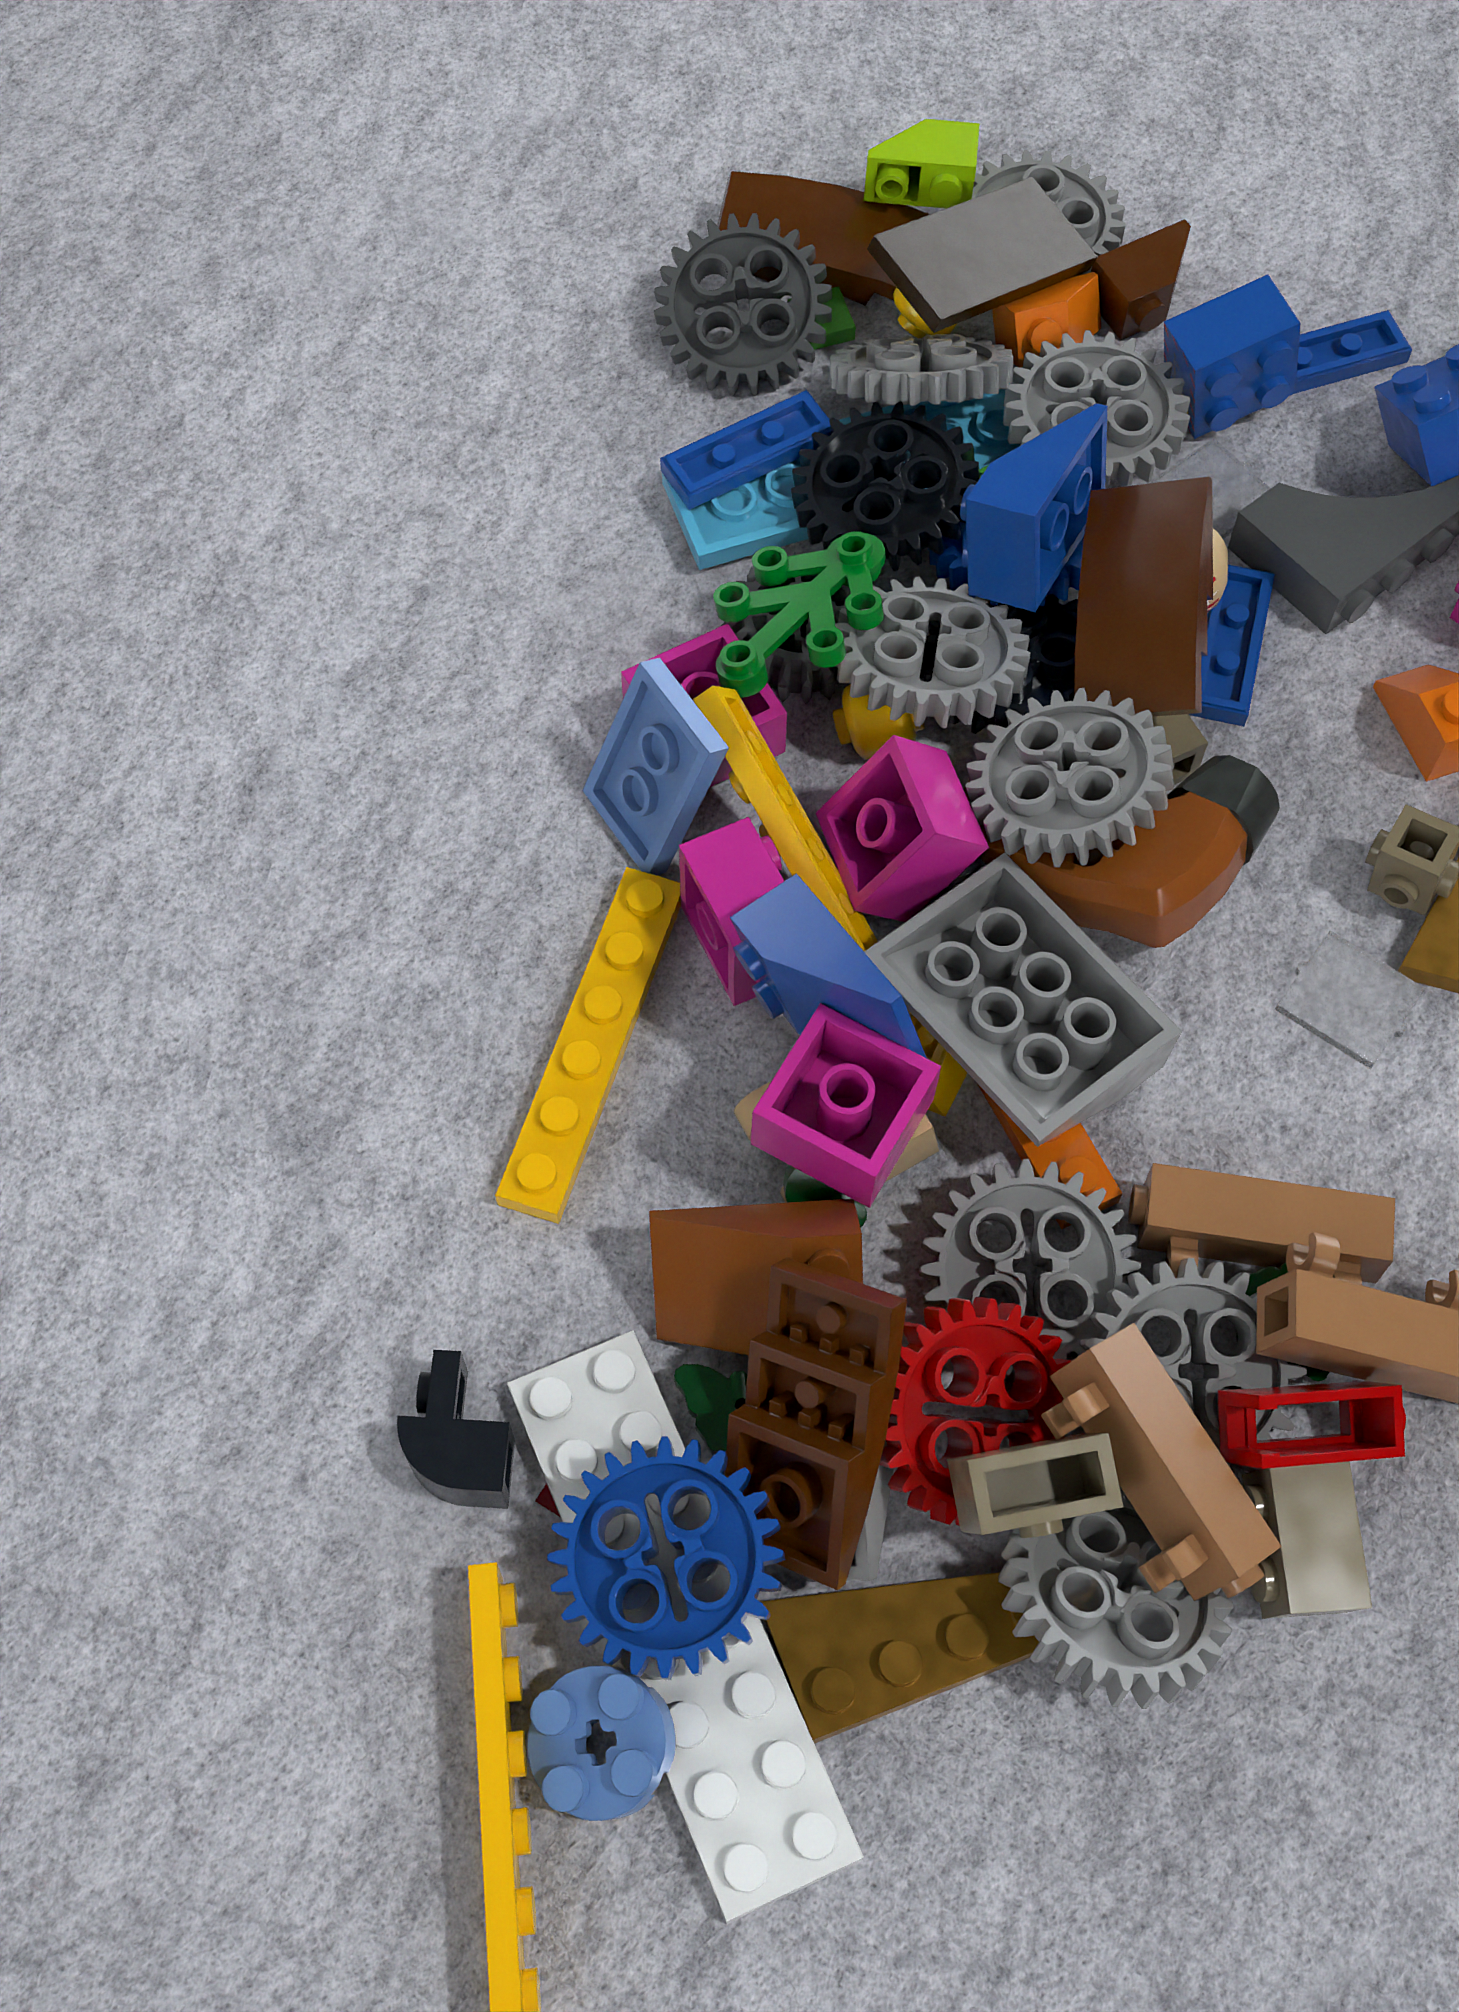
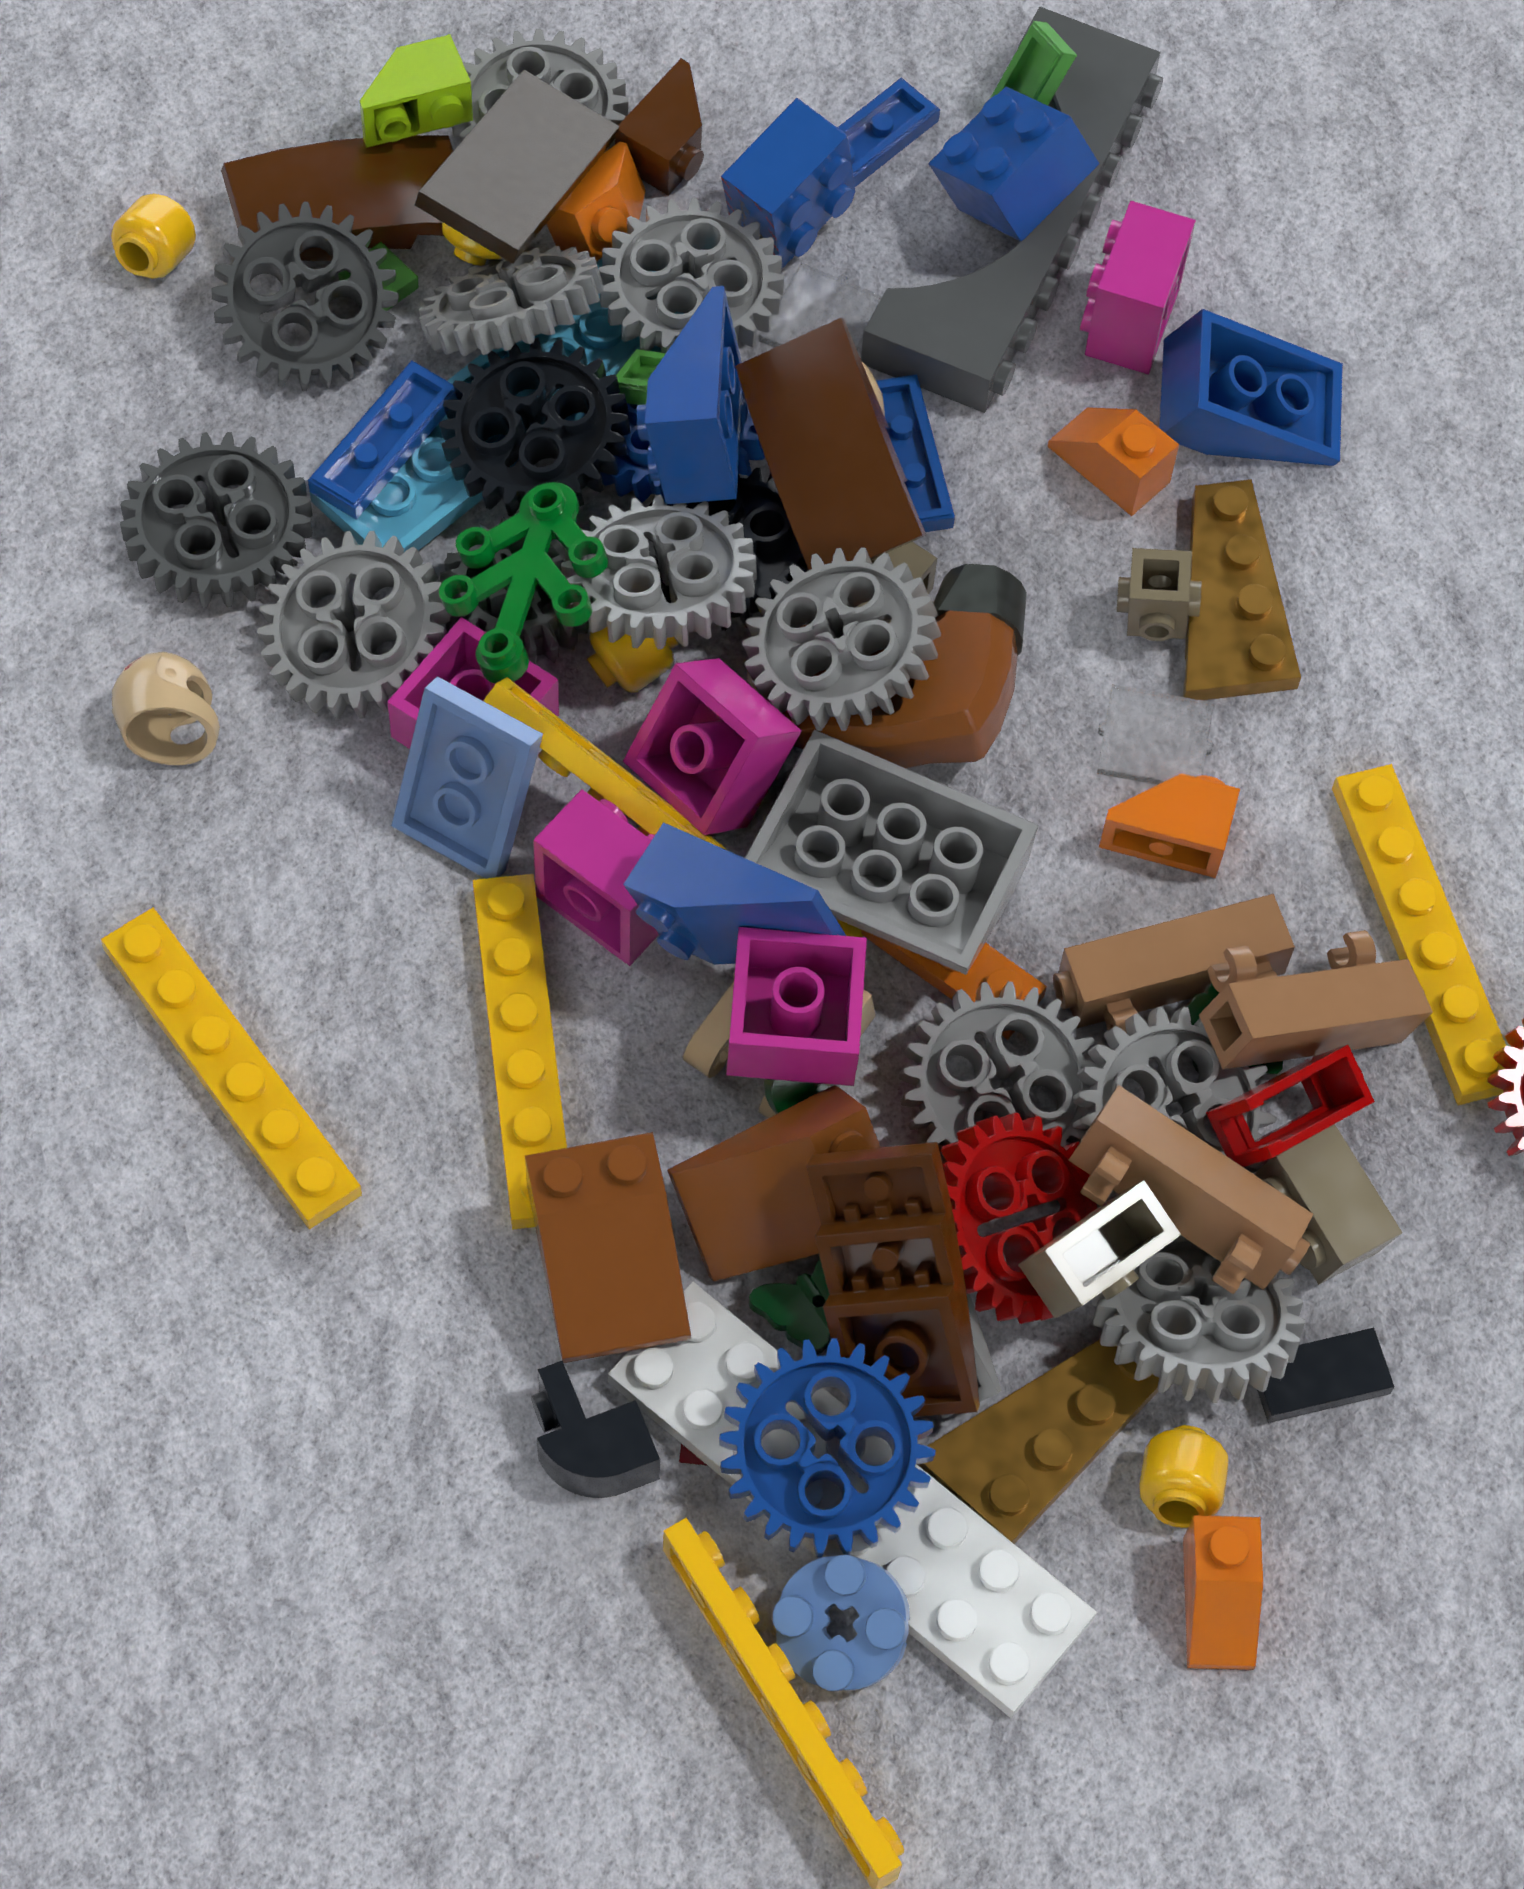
camera: 30 degrees left, 0 degrees up
none -> yellow plate [101,907,362,1230]
none -> yellow head [111,193,196,279]
none -> tan helmet [112,652,220,765]
none -> dark grey gear [120,432,313,608]
none -> light grey gear [257,531,451,719]
none -> dark orange slope [525,1132,691,1363]
none -> orange slope [1099,773,1240,878]
none -> yellow head [1139,1425,1228,1528]
none -> orange slope [1183,1515,1263,1670]
none -> black tile [1257,1327,1395,1423]

